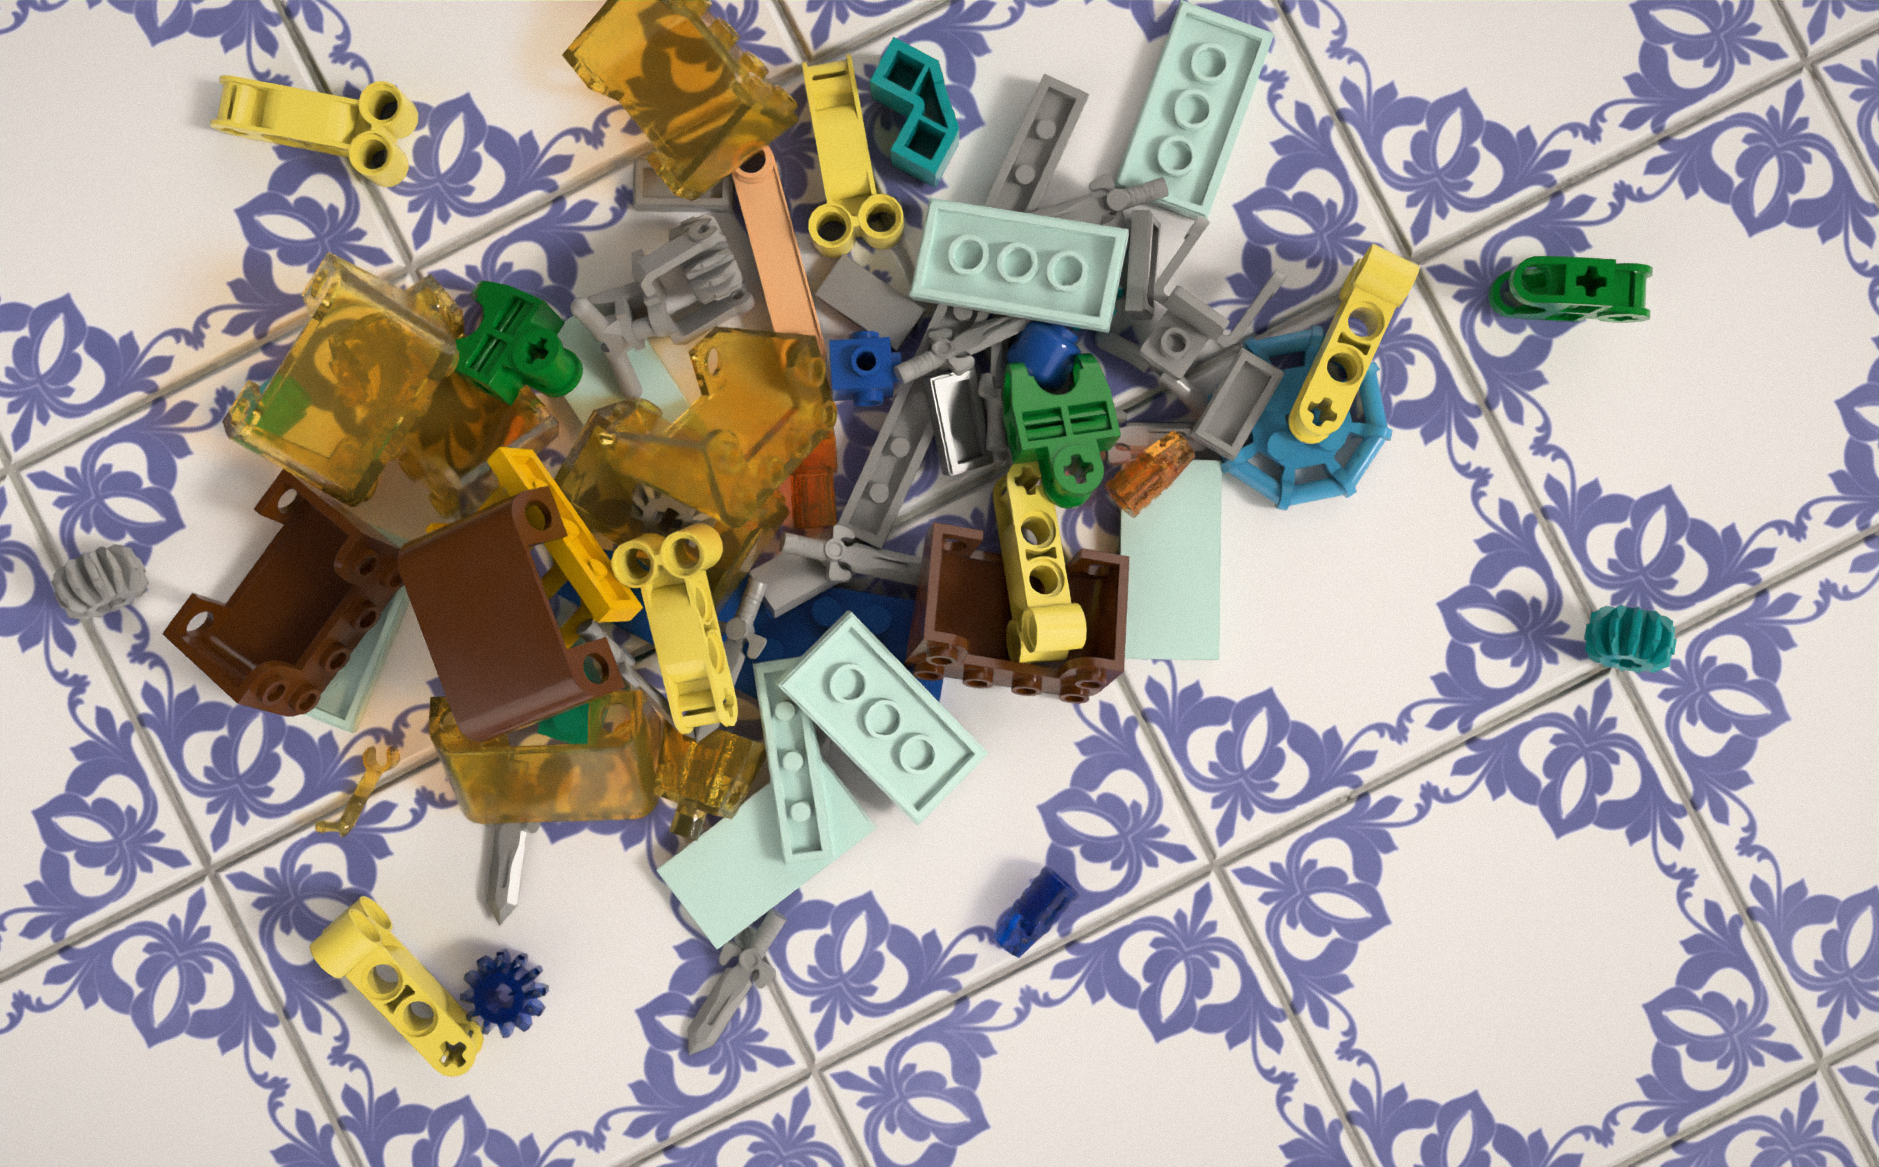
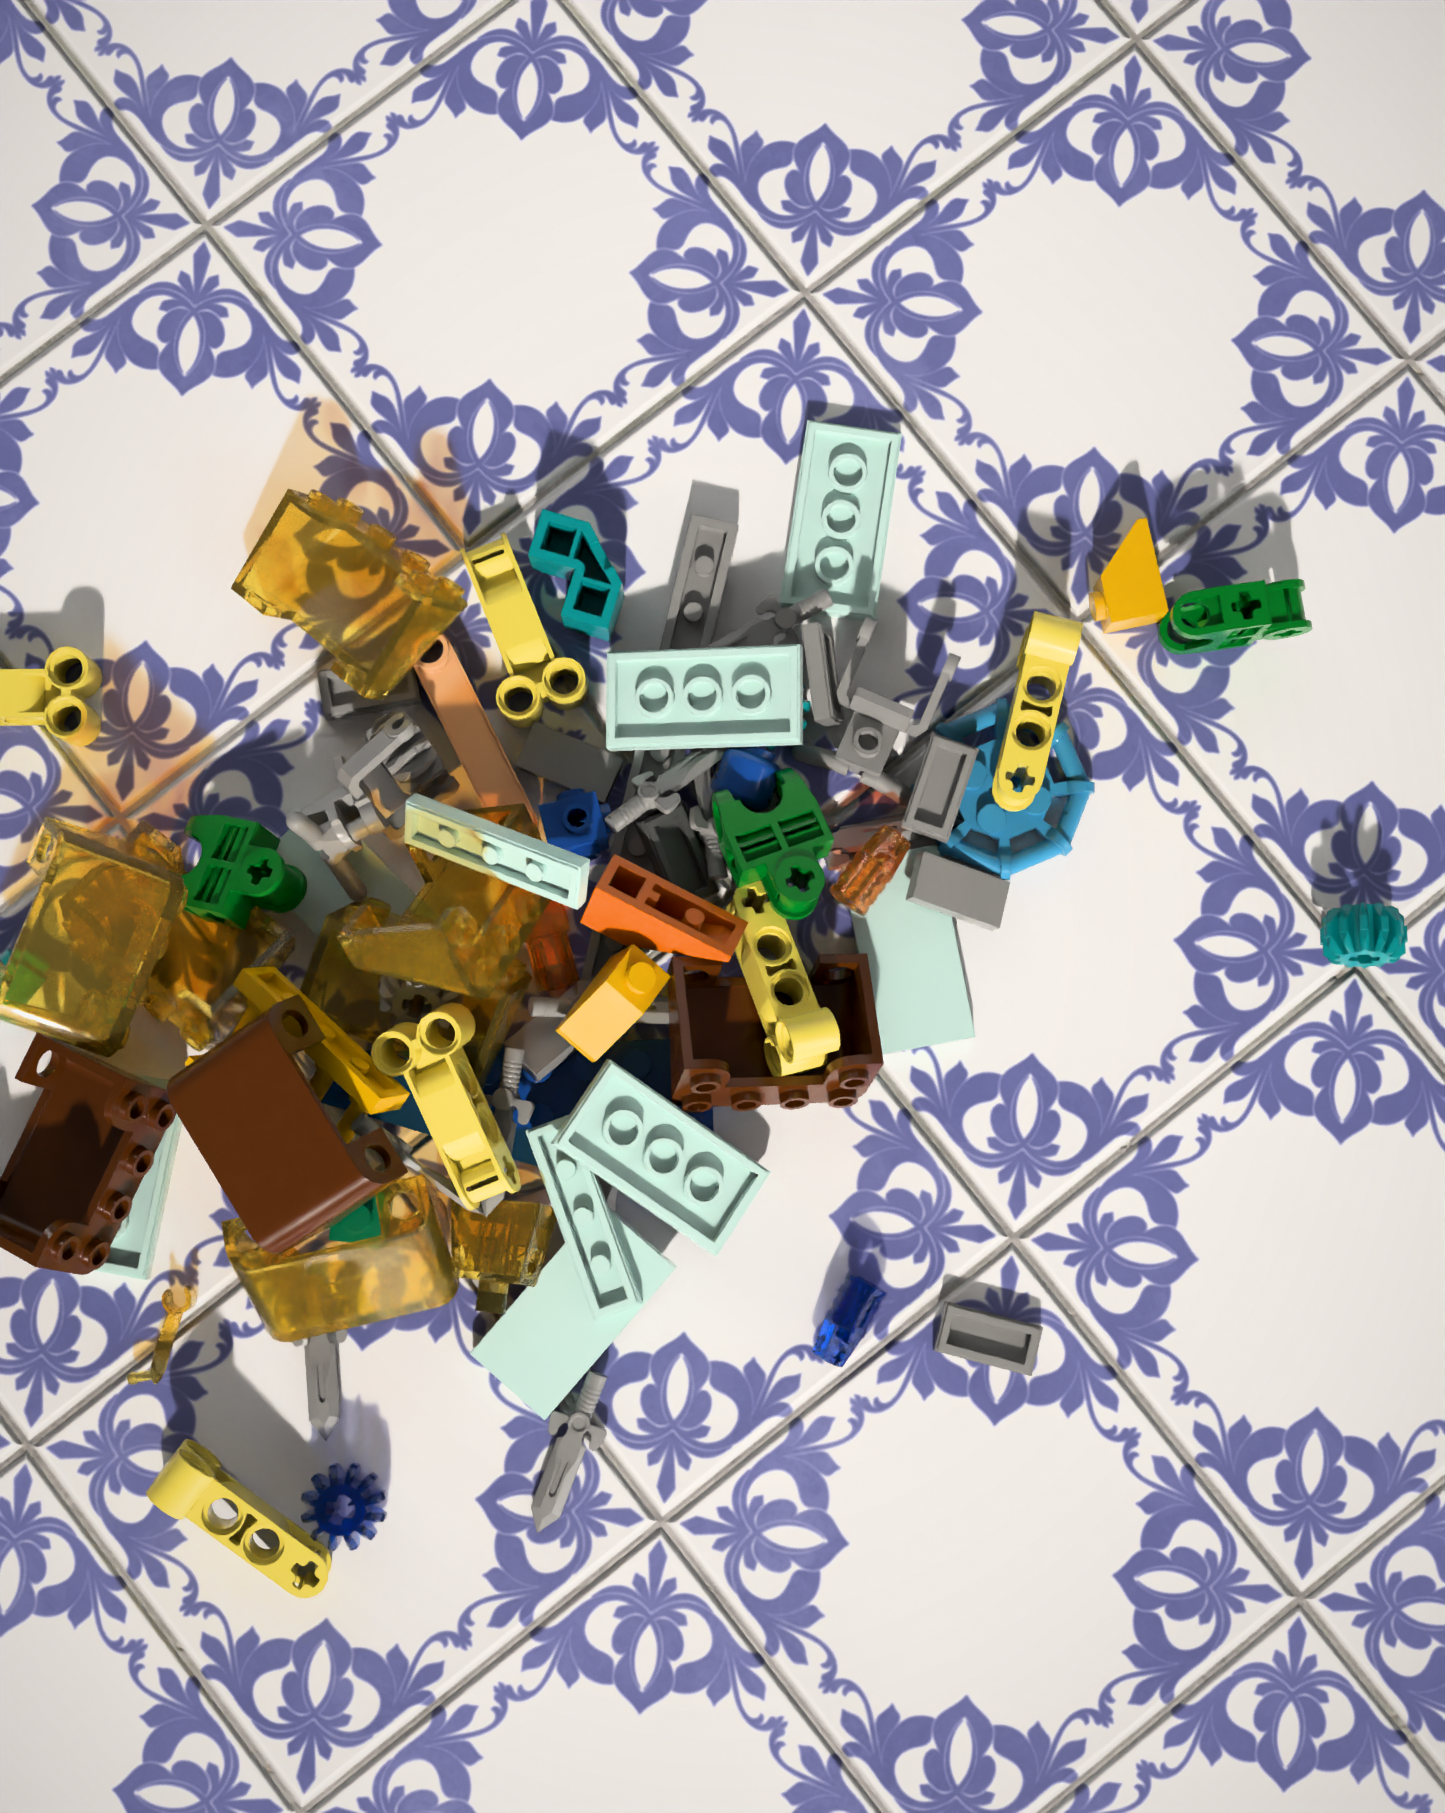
camera: 10 degrees left, 5 degrees down
none -> light aqua tile [404,793,590,910]
none -> yellow slope [555,944,671,1063]
none -> orange slope [580,854,749,962]
none -> light grey tile [905,851,1010,931]
none -> light grey tile [933,1301,1043,1376]
none -> yellow slope [1089,517,1169,634]

